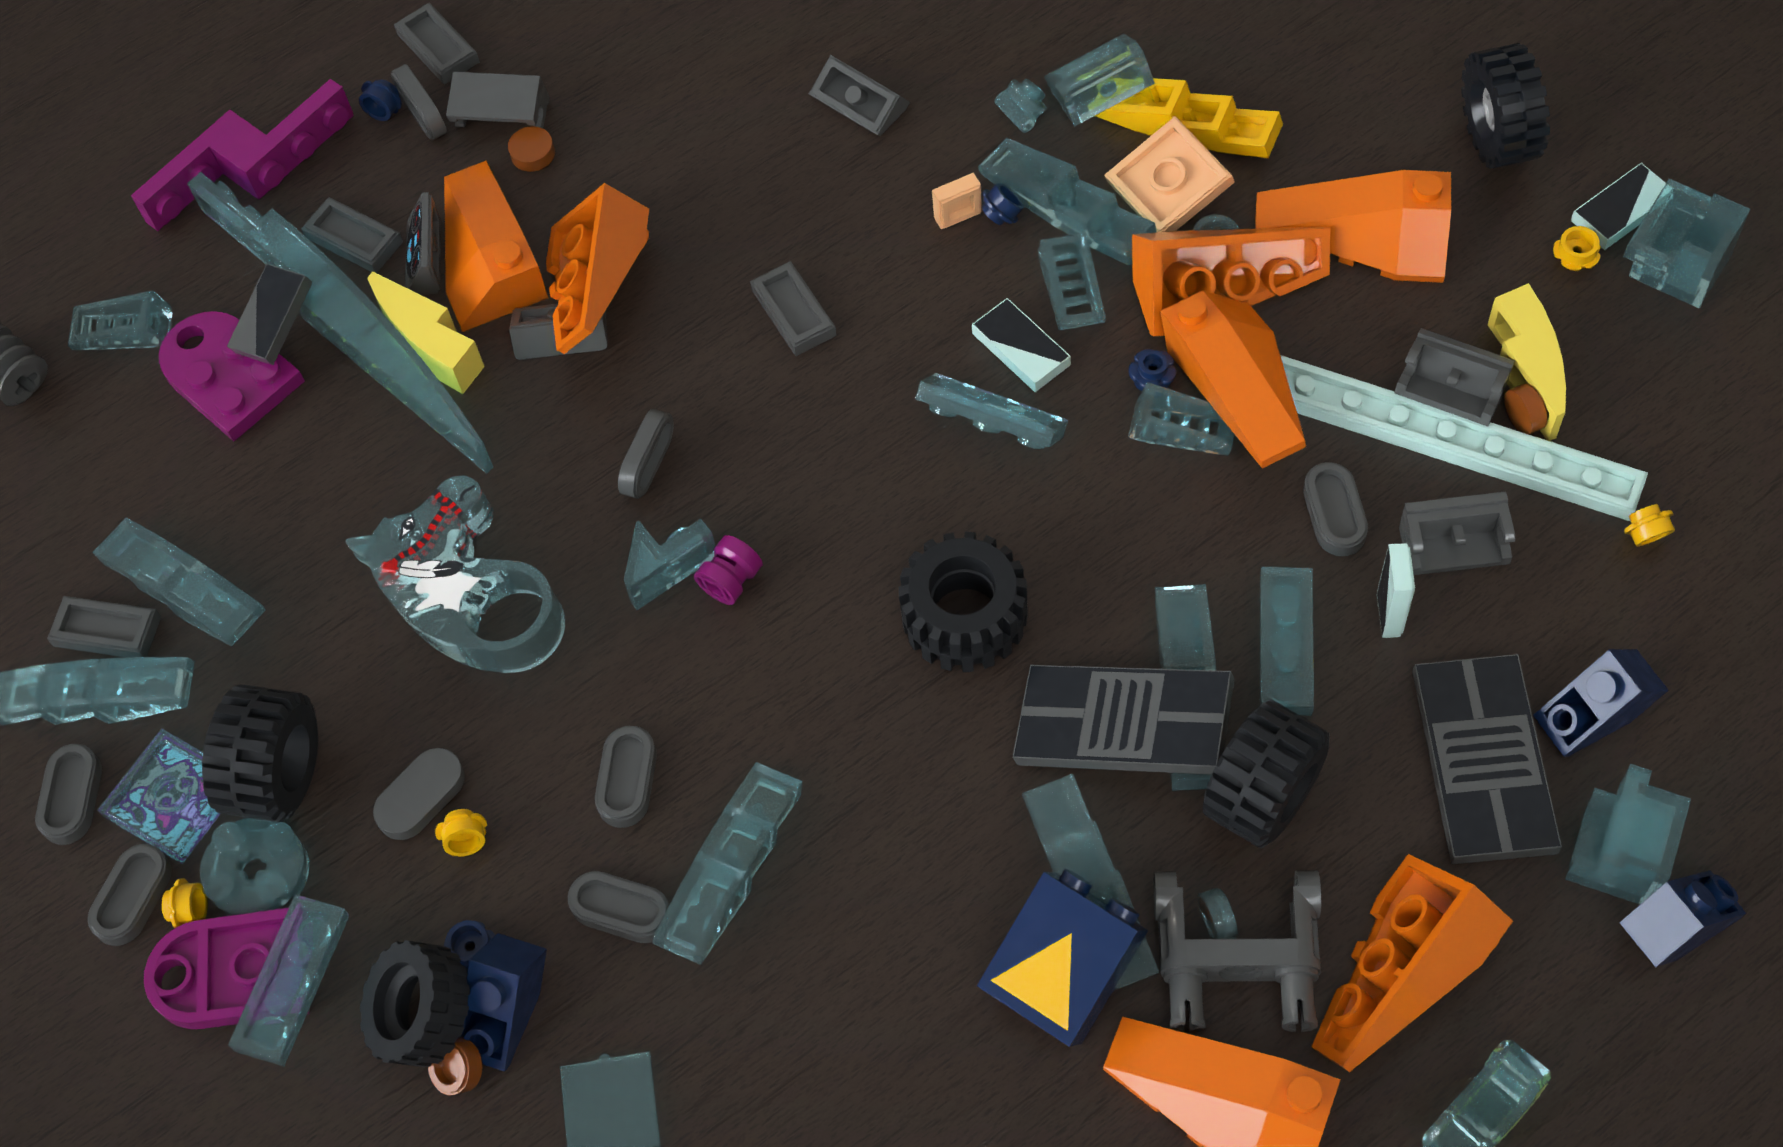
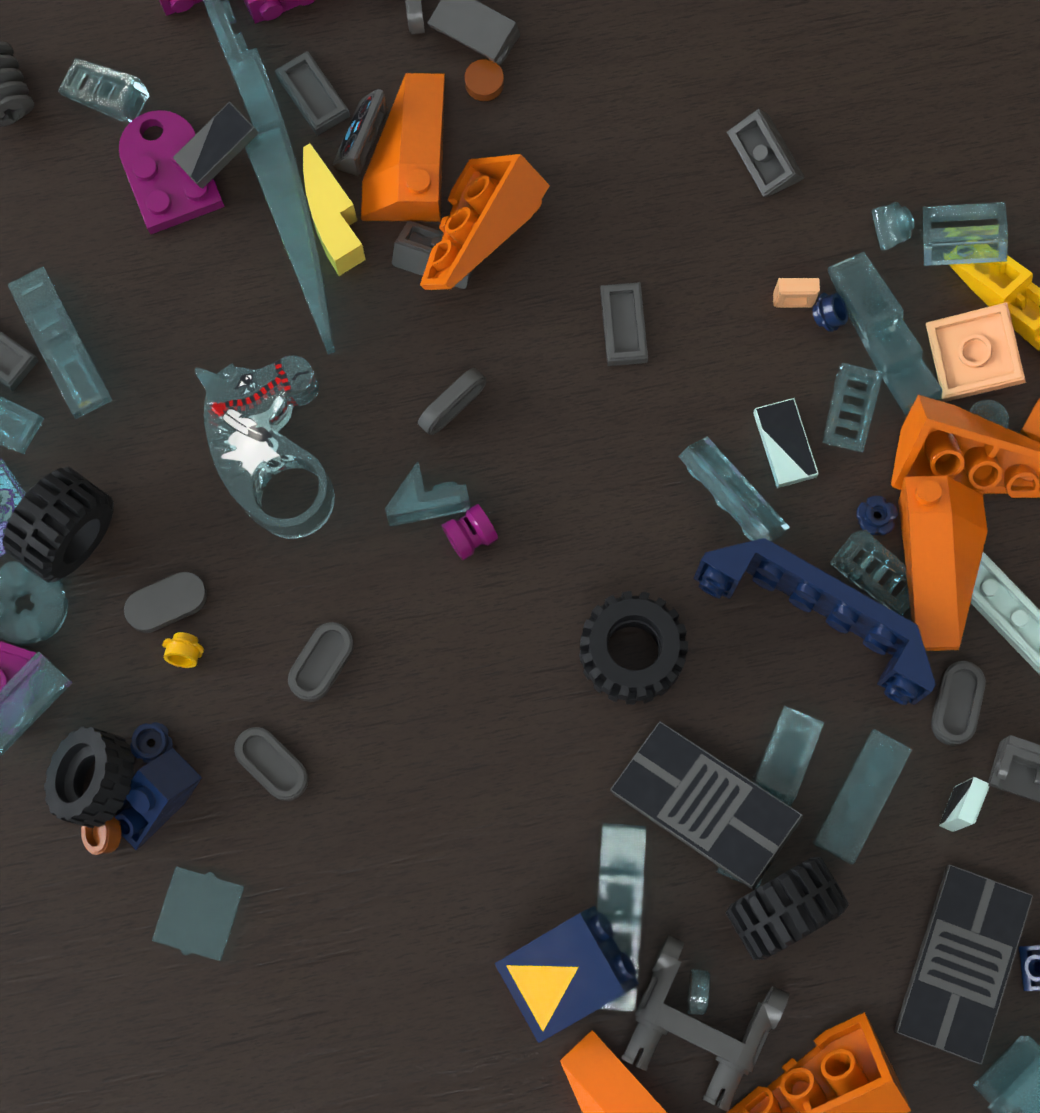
camera: 20 degrees right, 15 degrees up
clear light blue slope [653,762,803,965] -> none
none -> dark blue slope [694,538,936,705]

